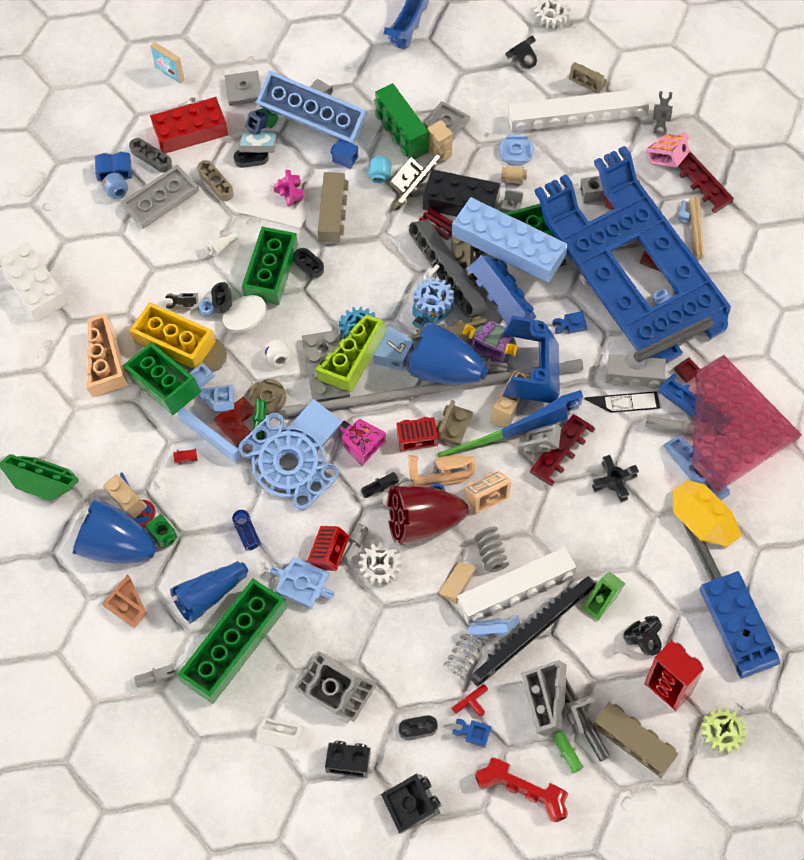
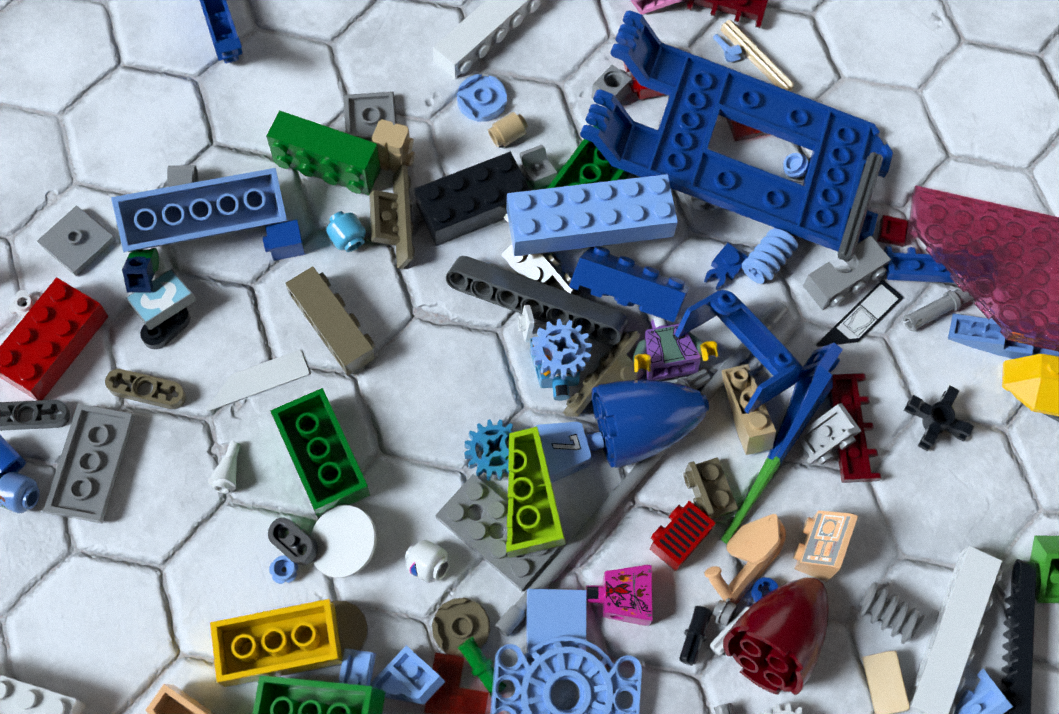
camera: 45 degrees left, 5 degrees up
black plate [165,293,199,309] -> none
dark pink hips [273,169,304,206] -> none
black plate [293,248,324,278] -> none
dark red tile [419,207,453,241] -> none
none -> light blue piece [742,228,798,284]

